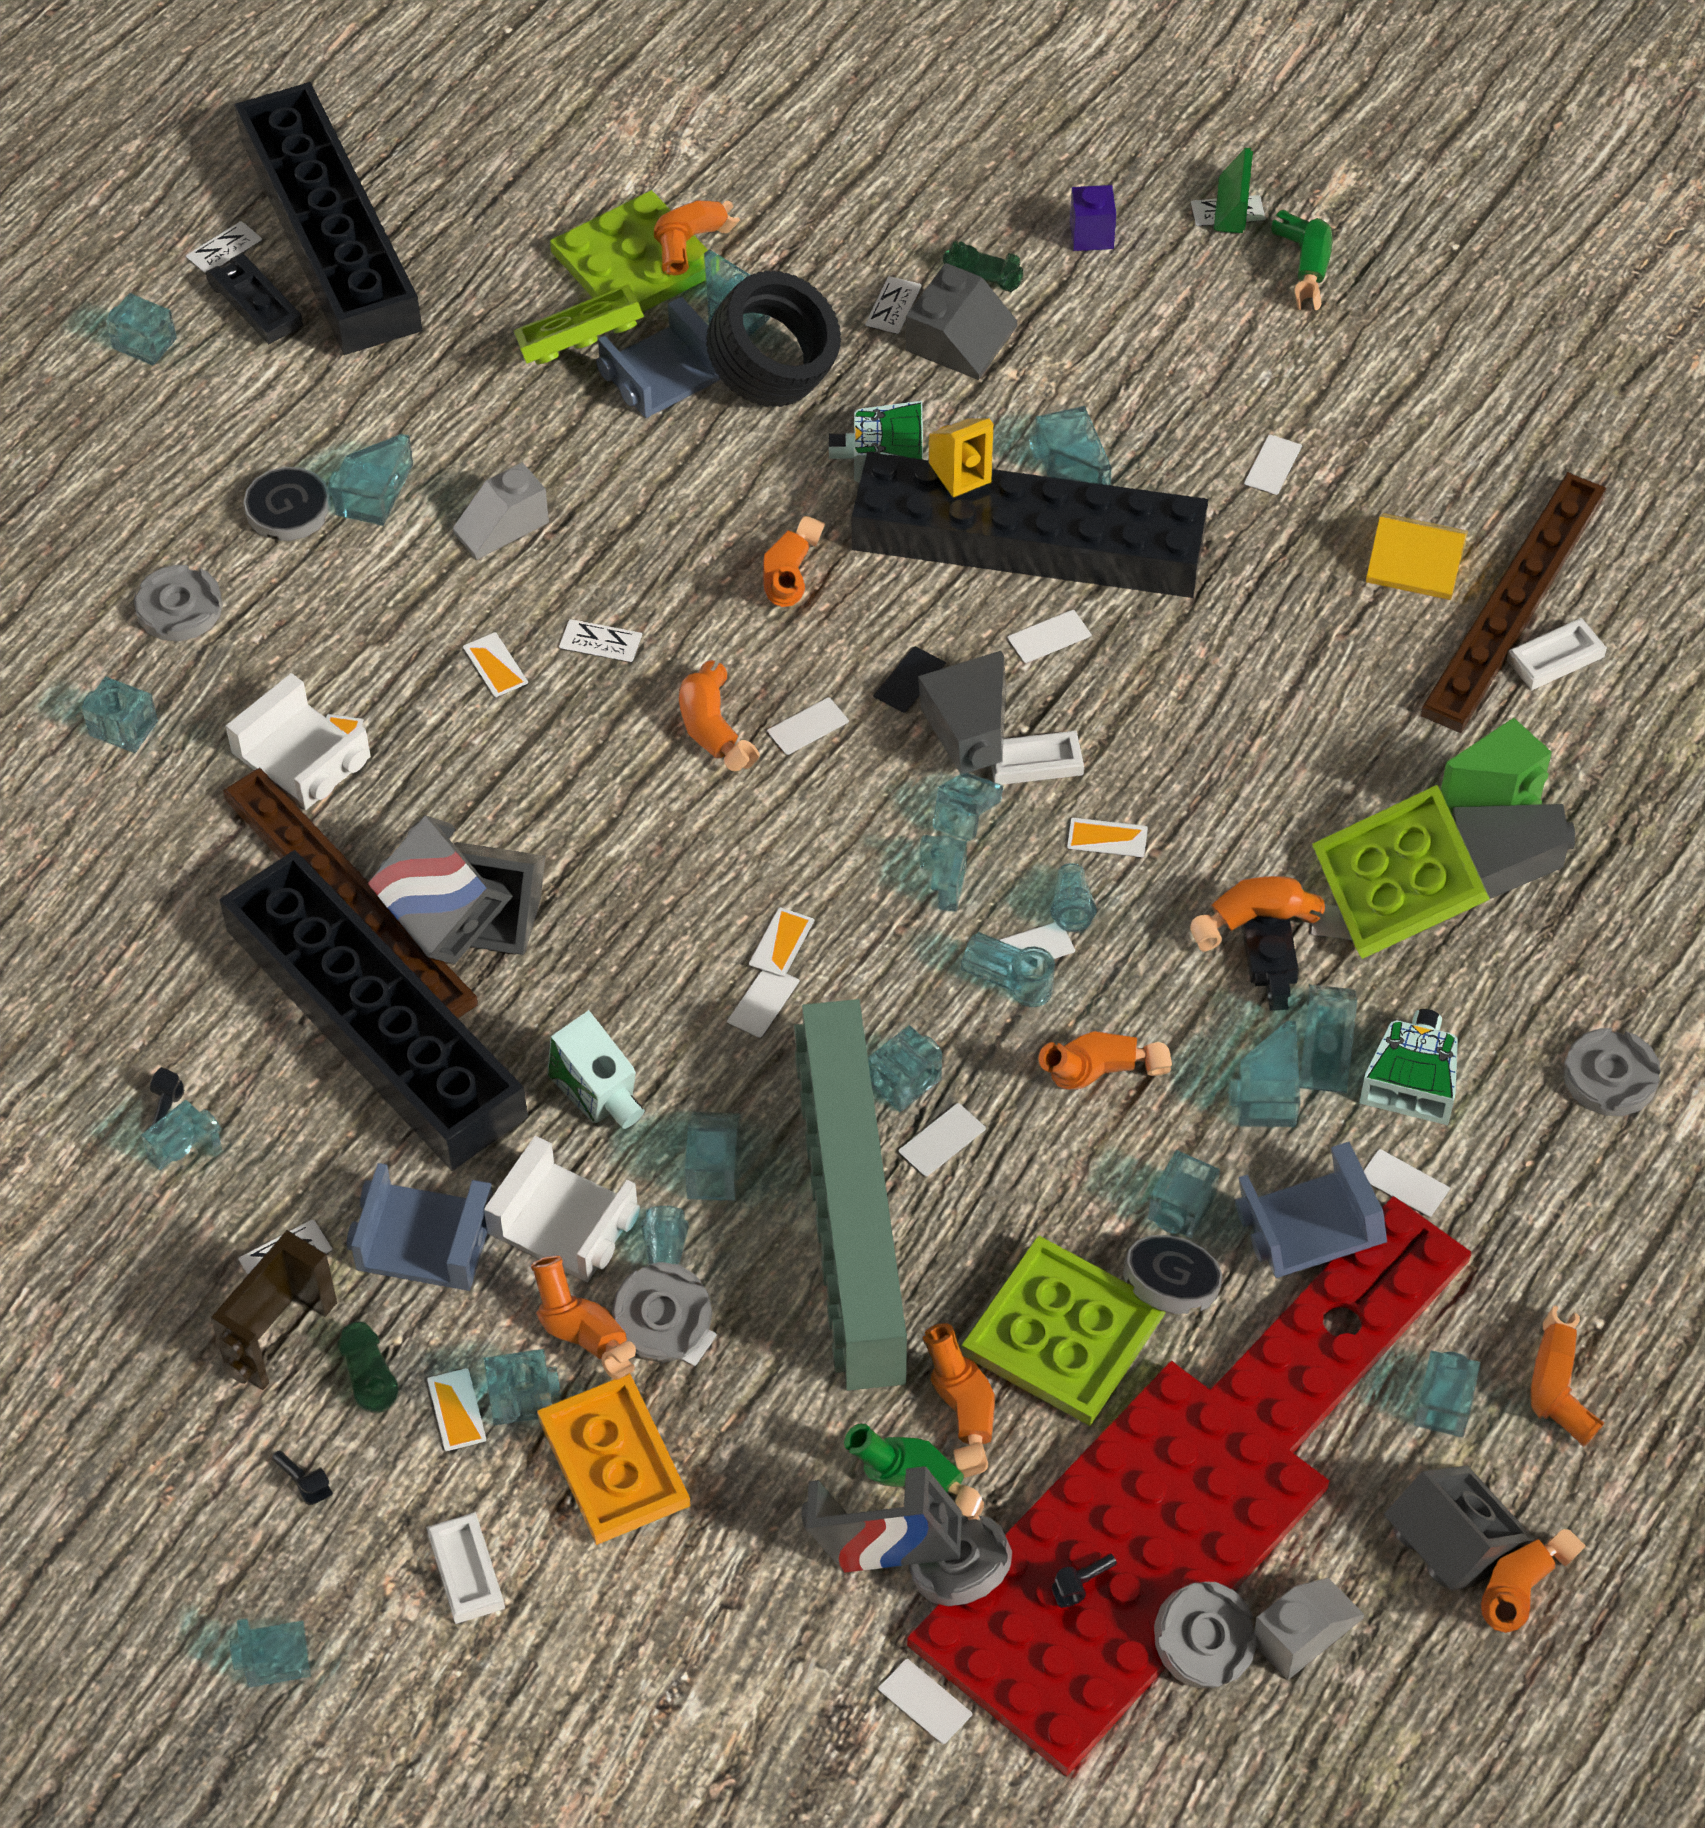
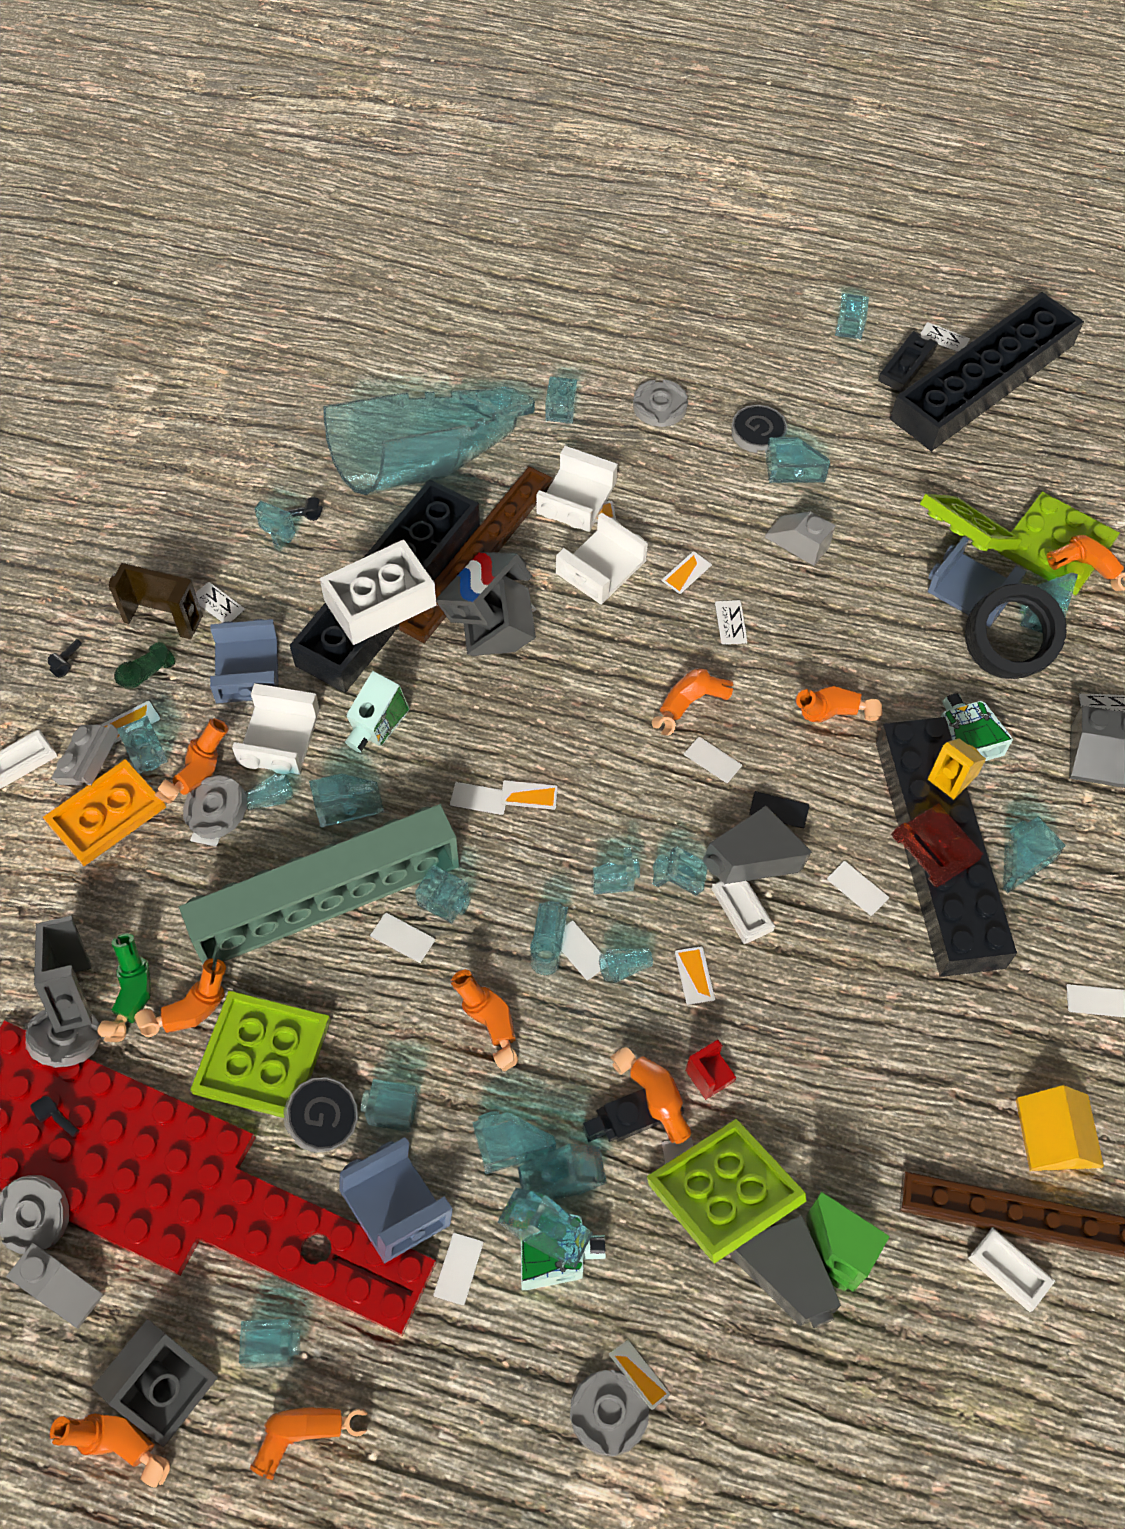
camera: 70 degrees right, 5 degrees up
none -> light grey plate [51,724,120,785]
none -> white brick [320,539,436,645]
none -> clear light blue windscreen [323,387,535,495]
none -> clear light blue slope [498,1188,593,1268]
none -> white panel [556,513,648,605]
none -> sticker [609,1340,670,1410]
none -> red panel [685,1039,736,1100]
none -> clear red plate [891,803,983,887]

